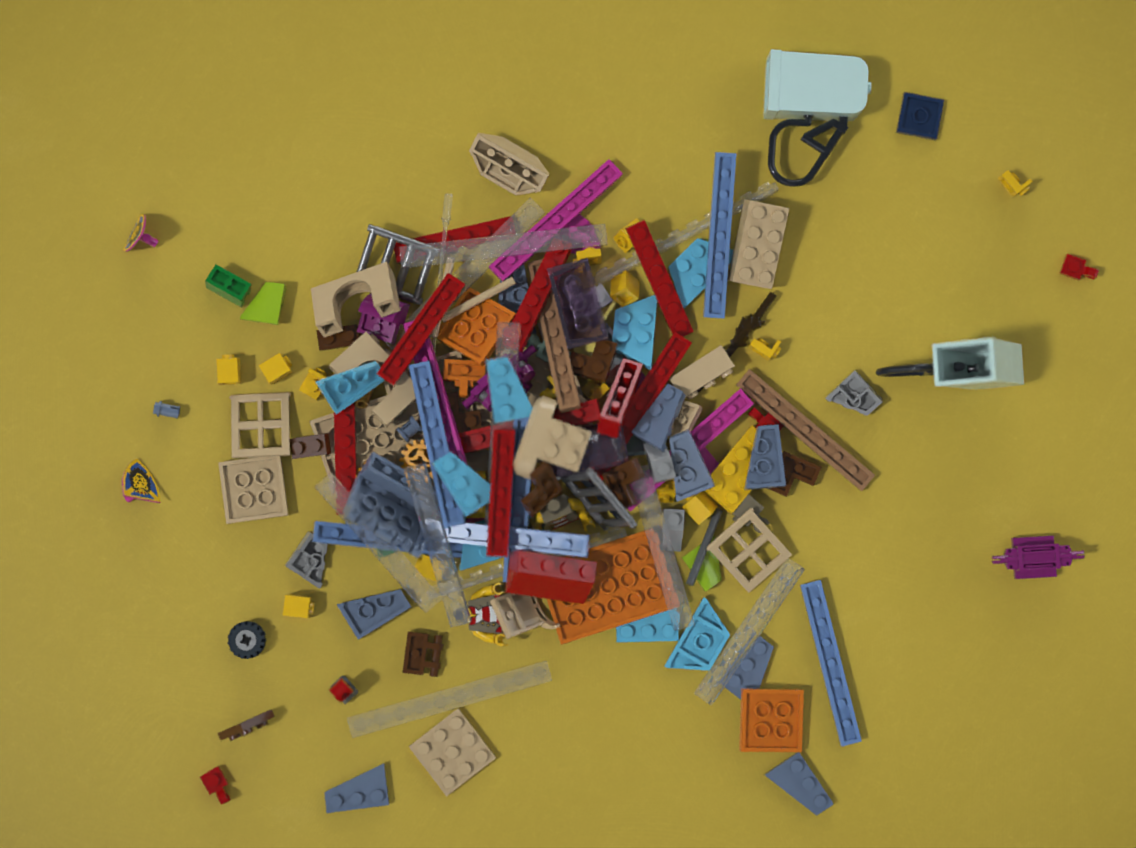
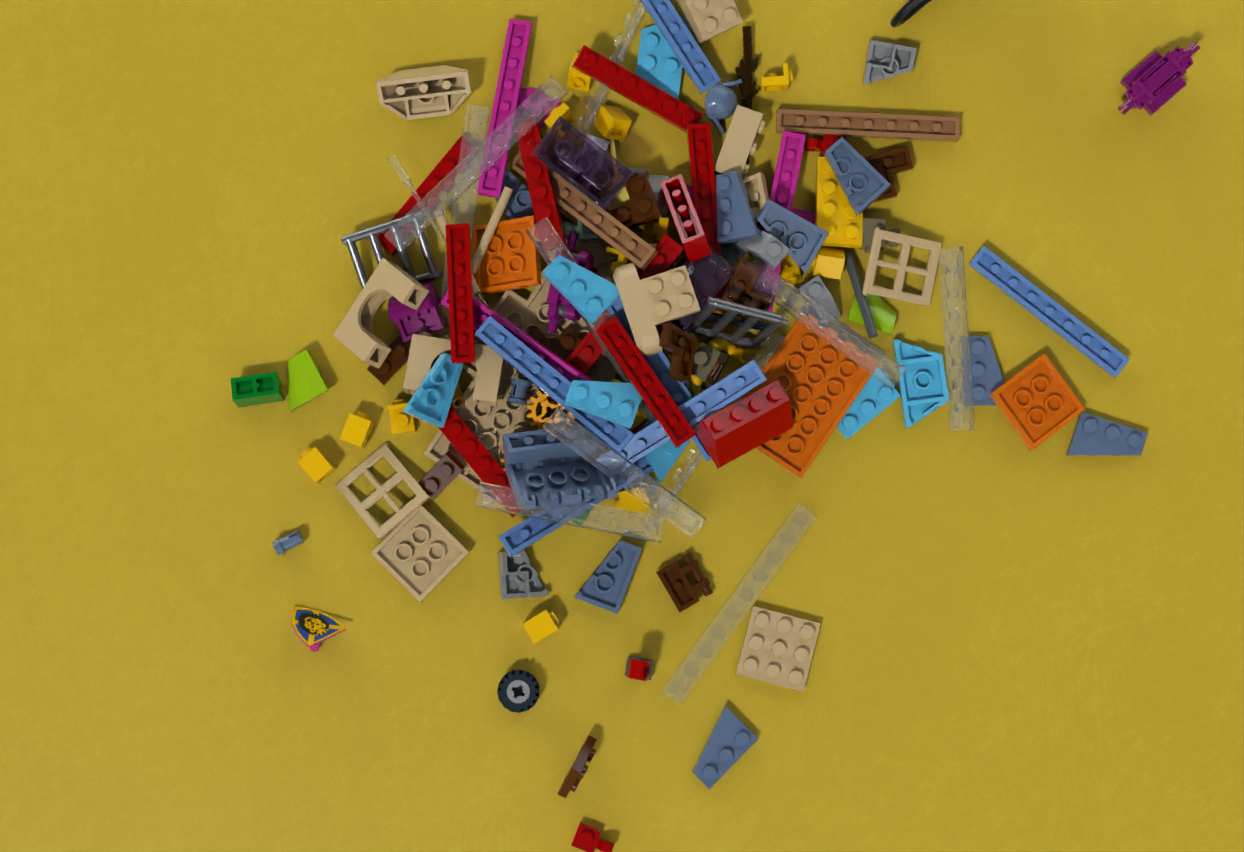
camera: 30 degrees left, 0 degrees up
shield [123,214,158,252] -> none
orange hinge [443,359,486,398] -> none
torso [456,581,508,646] -> none
tan piece [490,593,560,639] -> none
medium azure wing [612,295,658,370] -> none
none -> sand blue piece [705,78,742,134]

